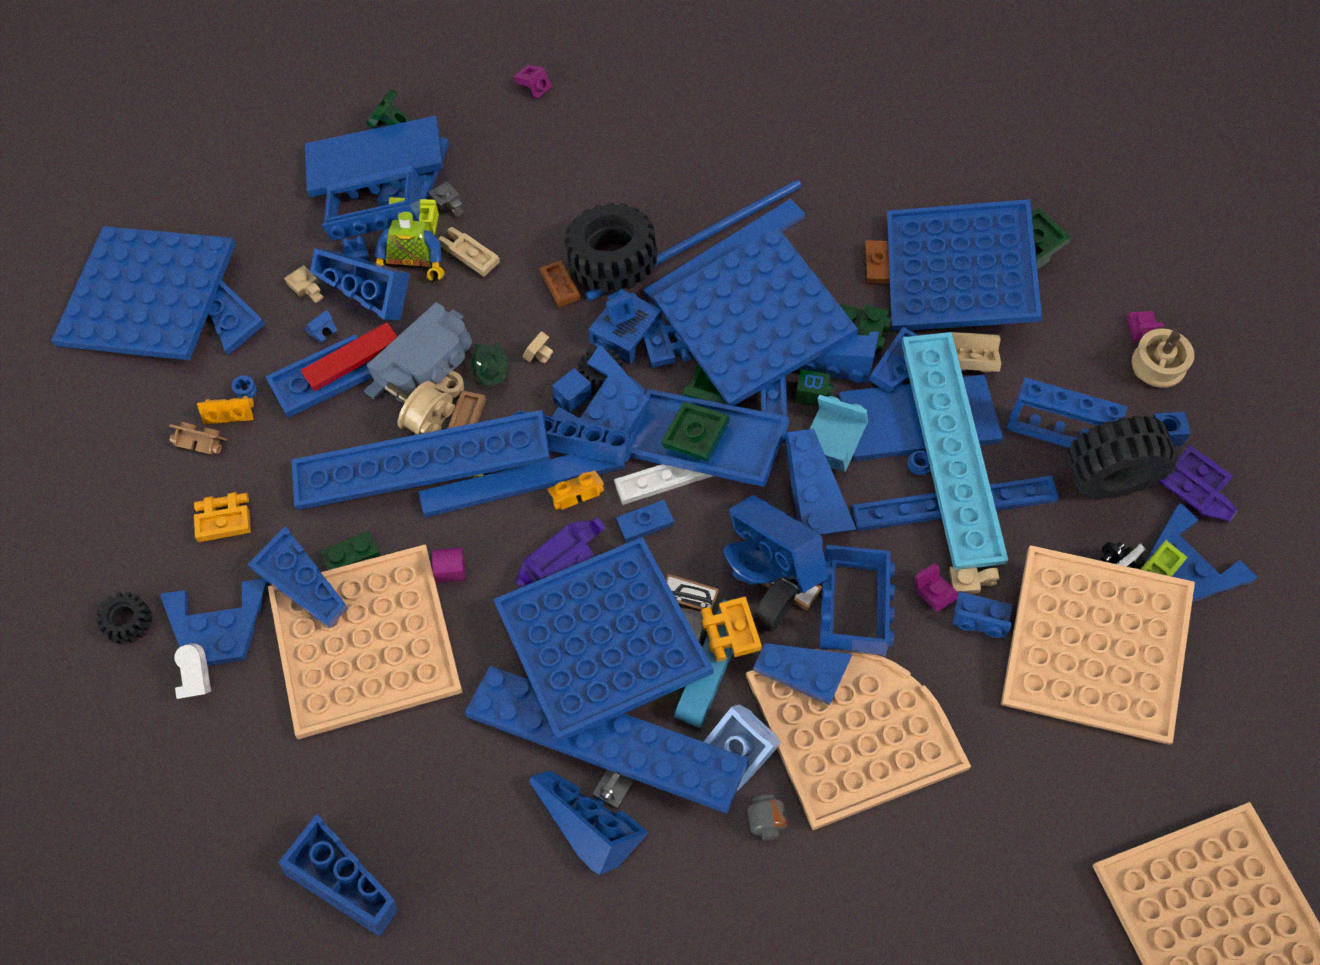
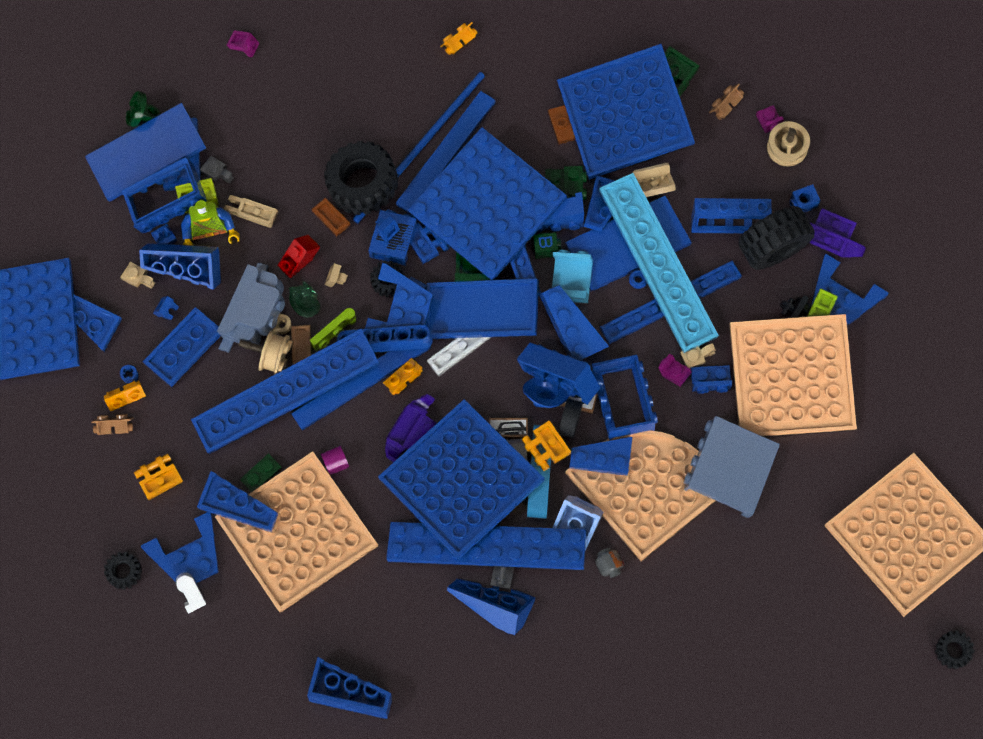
camera: 15 degrees left, 10 degrees up
red tile [301,322,398,392] -> none
blue brick [552,368,592,413] -> none
blue plate [616,500,674,543] -> none
dark green plate [661,401,730,462] -> none
none -> red slope [277,235,320,278]
none -> lime plate [310,308,357,351]
none -> light orange hinge [440,22,477,55]
none -> sand blue panel [683,416,780,518]
none -> medium nougat hinge [709,84,744,120]

